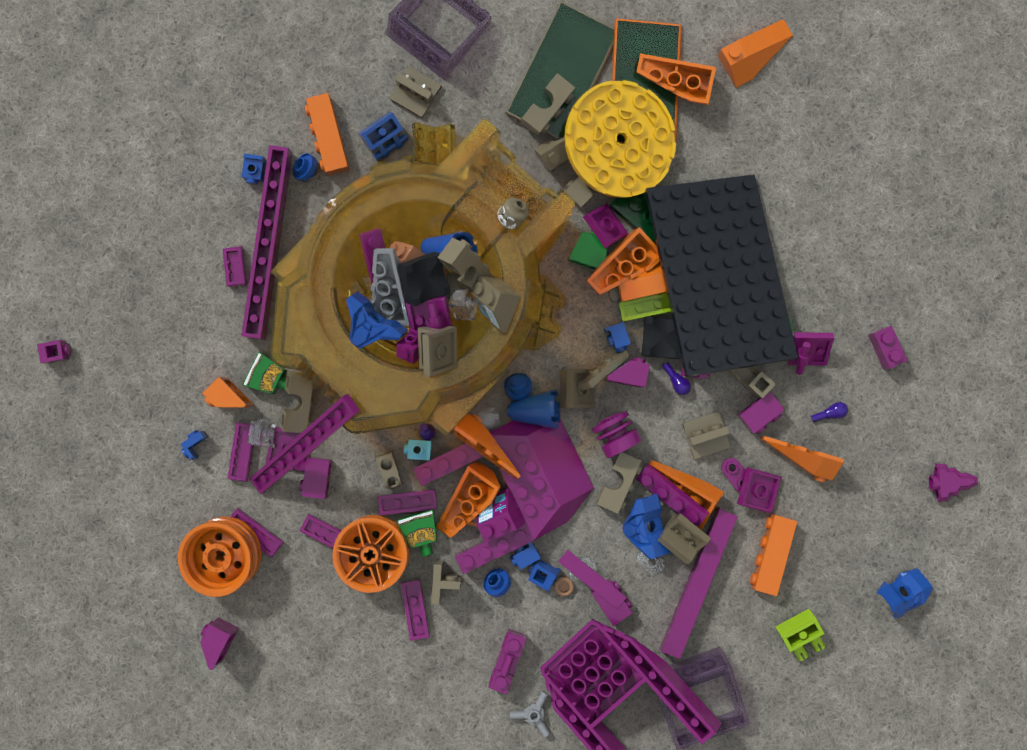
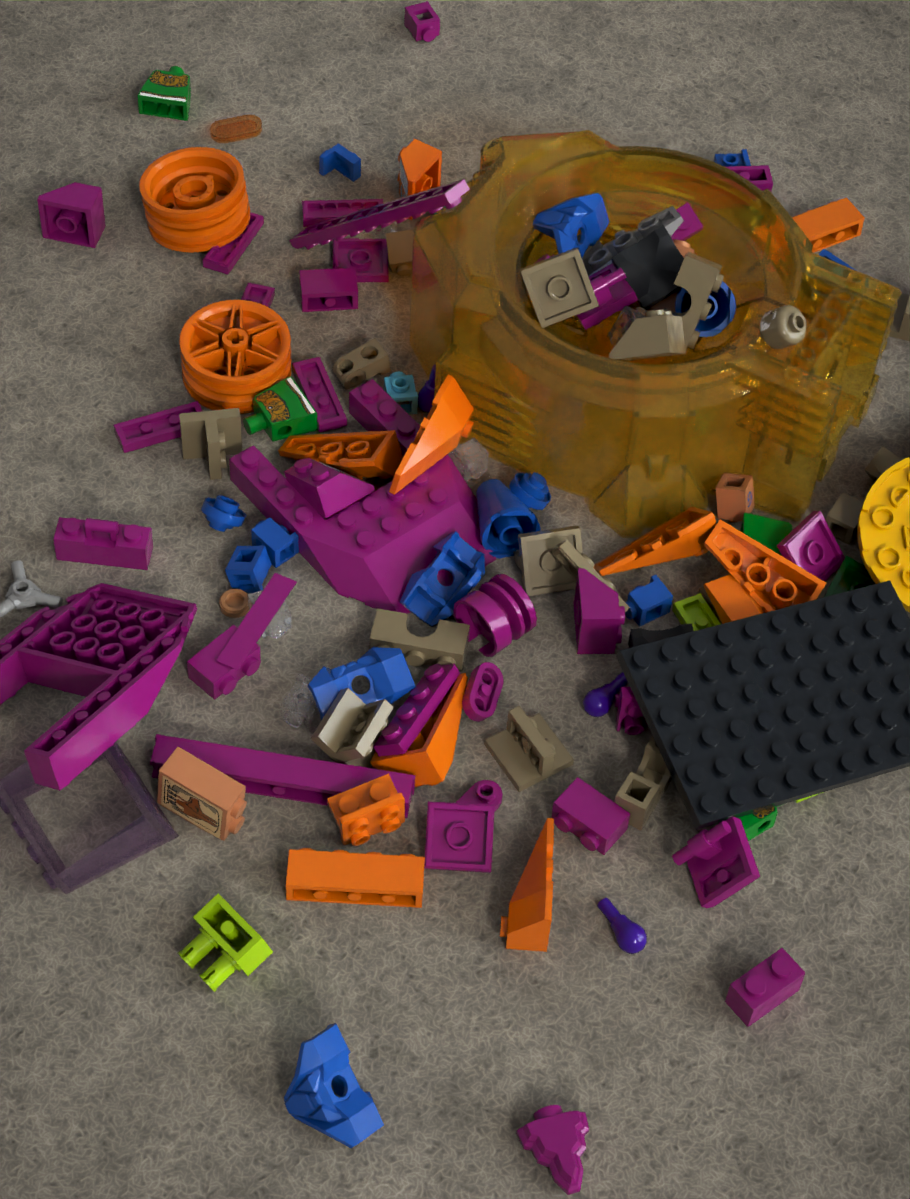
camera: 75 degrees right, 35 degrees down
none -> green torso [137,66,191,121]
none -> nougat brick [157,747,247,841]
none -> clear orange tile [210,115,262,143]
none -> orange bracket [327,773,405,846]
none -> blue piece [400,531,485,627]
none -> magenta plate [462,662,504,722]
none -> orange wedge [593,507,716,576]
none -> nougat brick [716,473,754,522]

